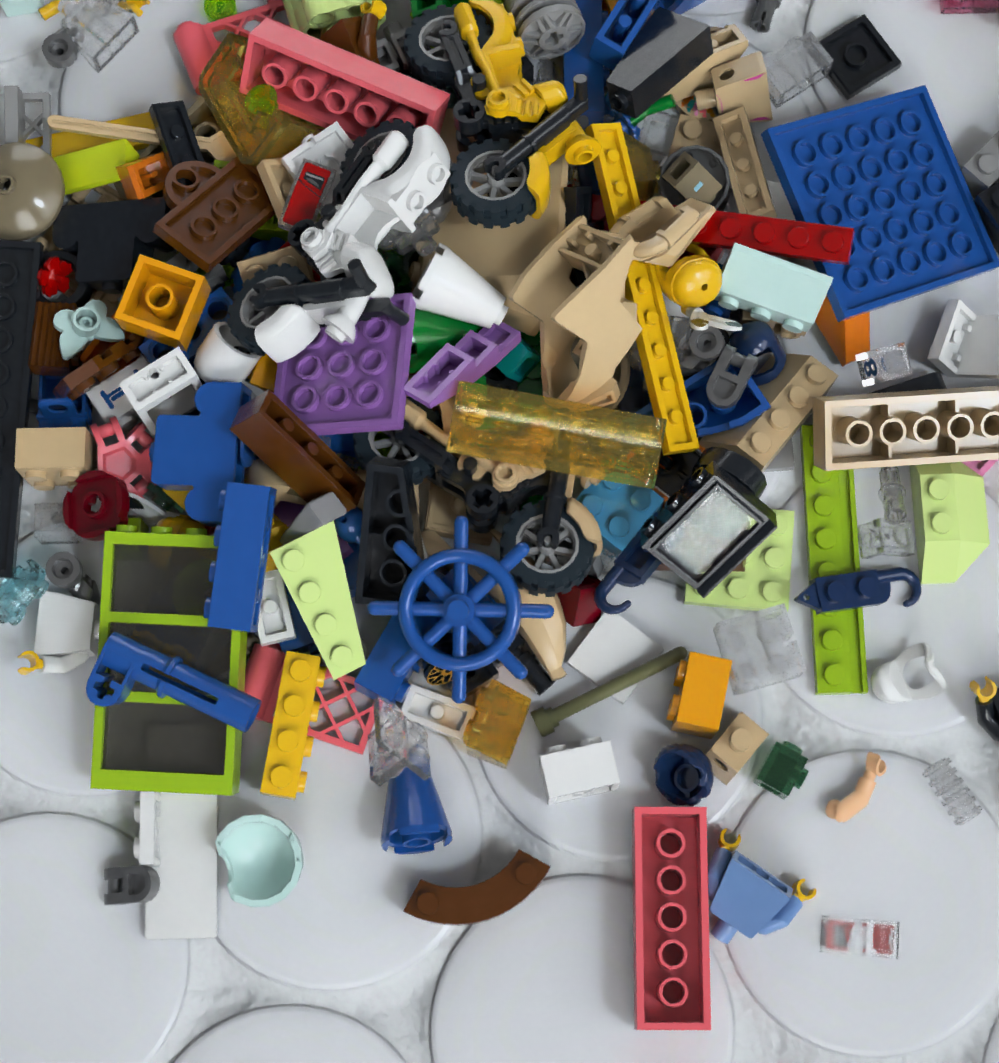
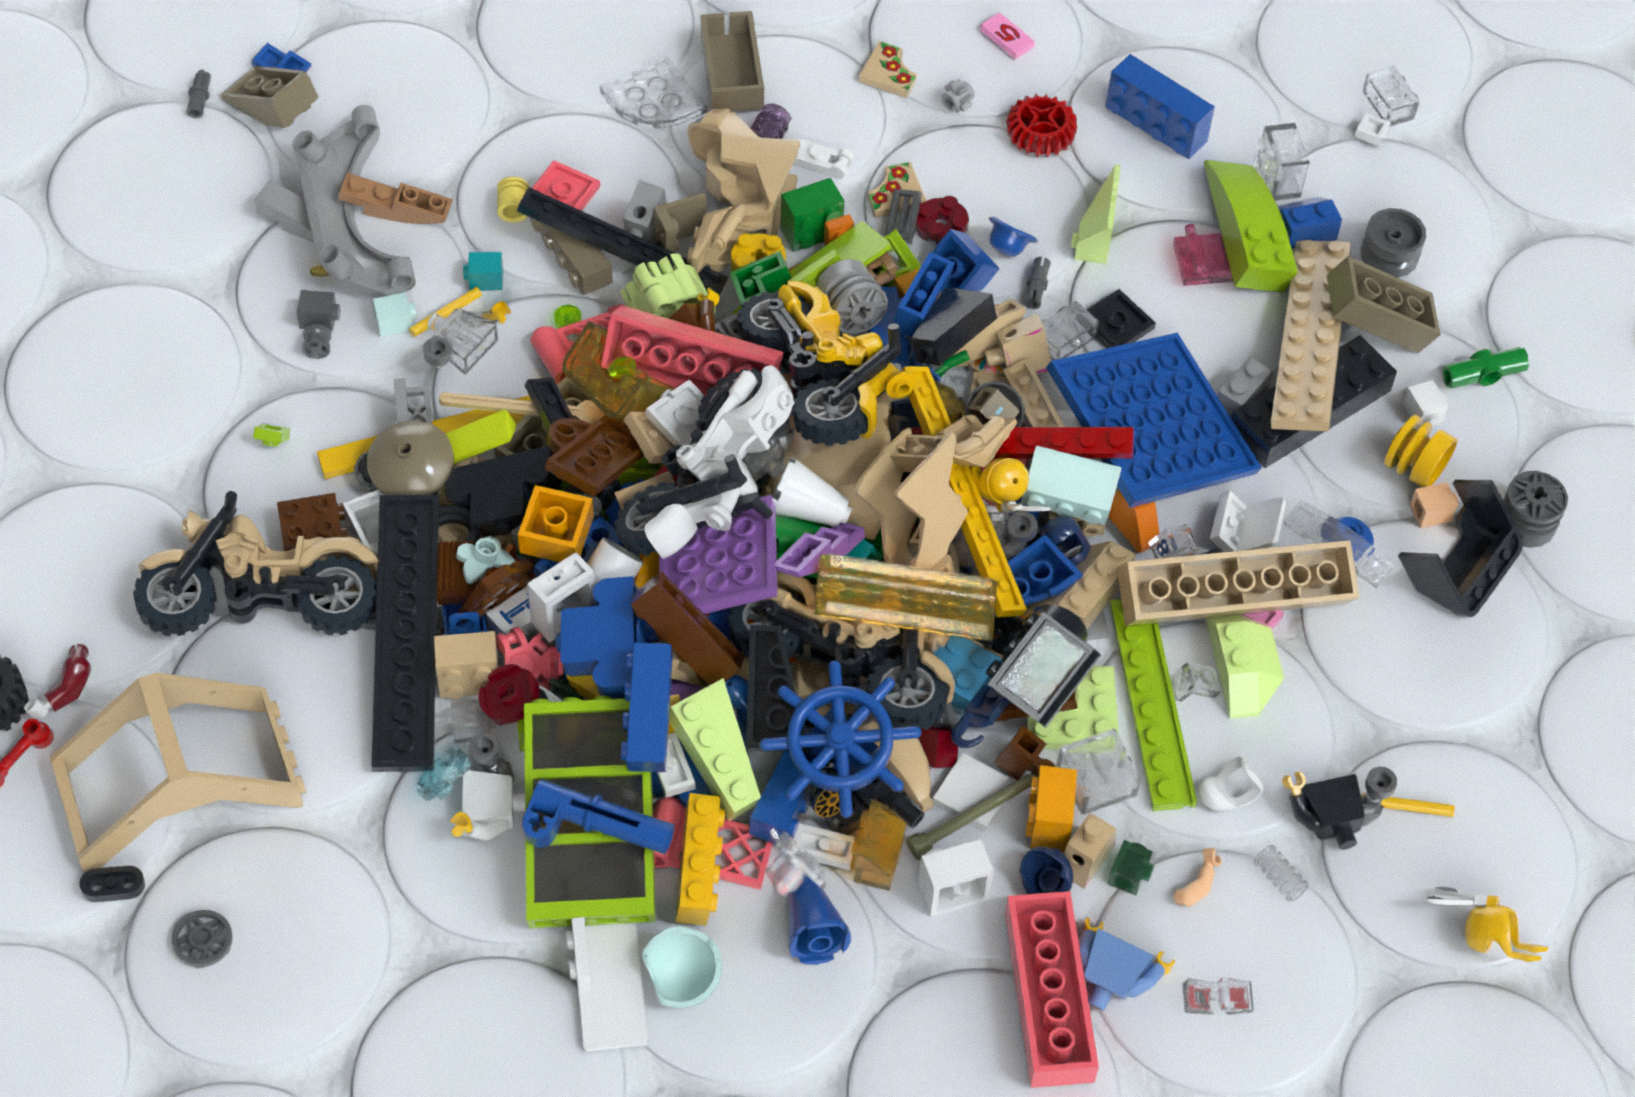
camera: 10 degrees left, 20 degrees down
red plant [37,256,73,298] -> none
flat silver plate [104,866,160,905] -> none
orange slope [116,151,170,200] -> none
slope [278,158,336,231] -> none
light grey slope [279,492,347,545] -> none
reddish brown brick [404,849,551,926] -> none
flat silver plate [706,344,759,409] -> none
dark blue plate [794,567,921,615] -> none
clear axle [878,466,907,525] -> none
none -> reddish brown brick [994,725,1056,780]

